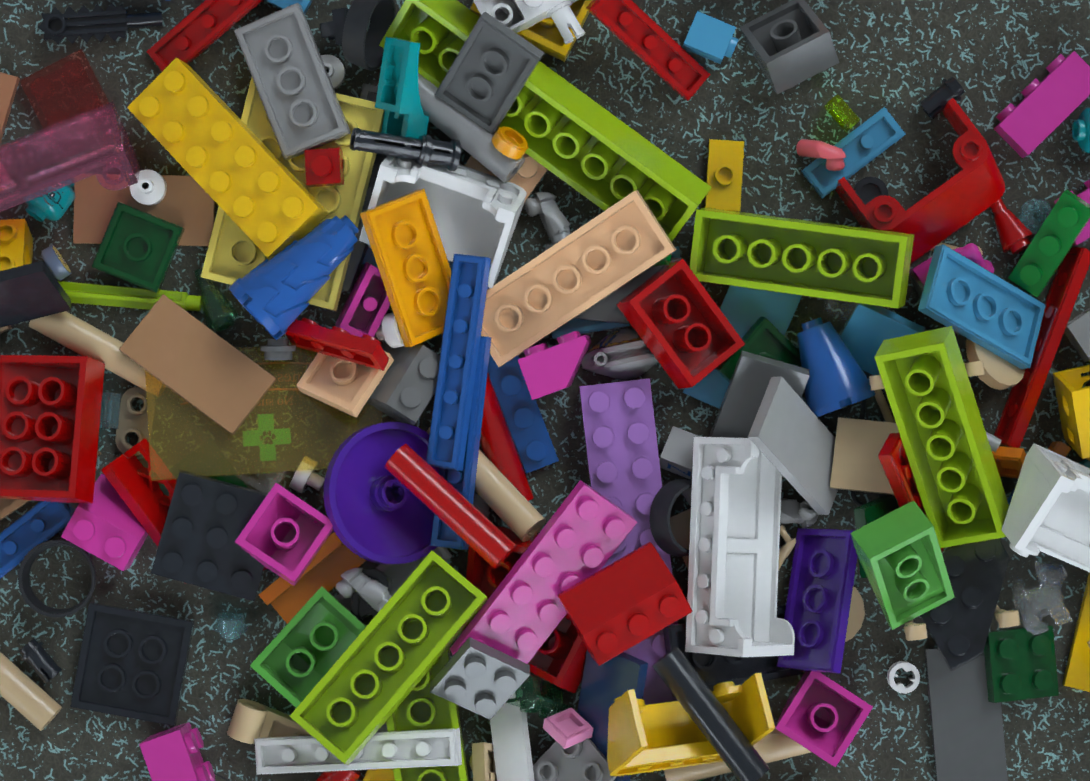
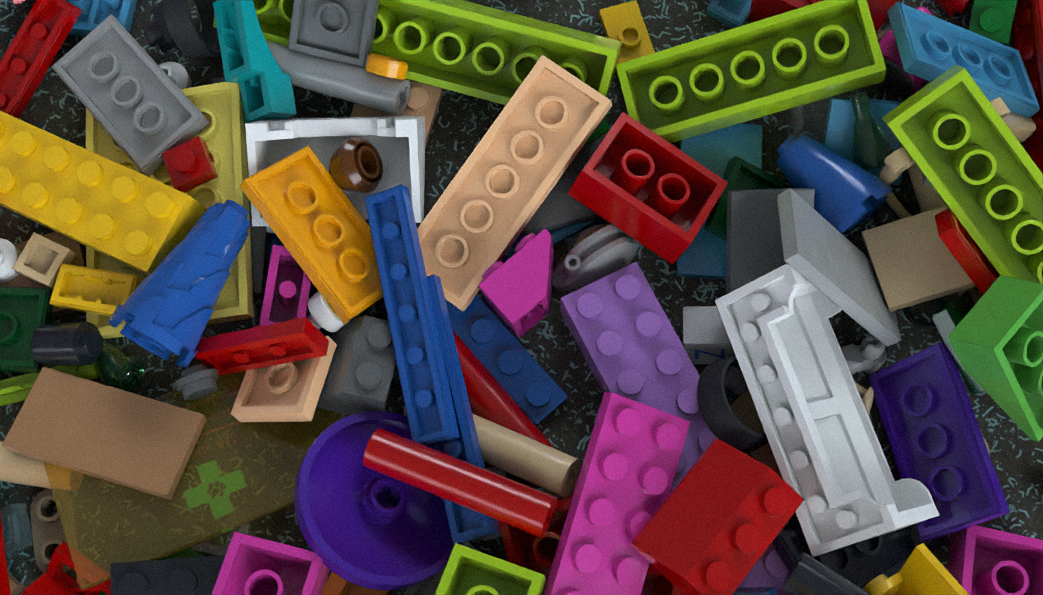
camera: 20 degrees left, 15 degrees down
white tile [289,456,325,493] -> none
black pin [350,128,461,171] -> none
light grey arm [524,192,571,245] -> none
none -> tan plate [12,232,76,289]
none -> black brick [31,322,103,366]
none -> yellow plate [49,263,144,316]
none -> reddish brown cone [329,137,383,193]
none -> clear green cone [849,91,894,170]

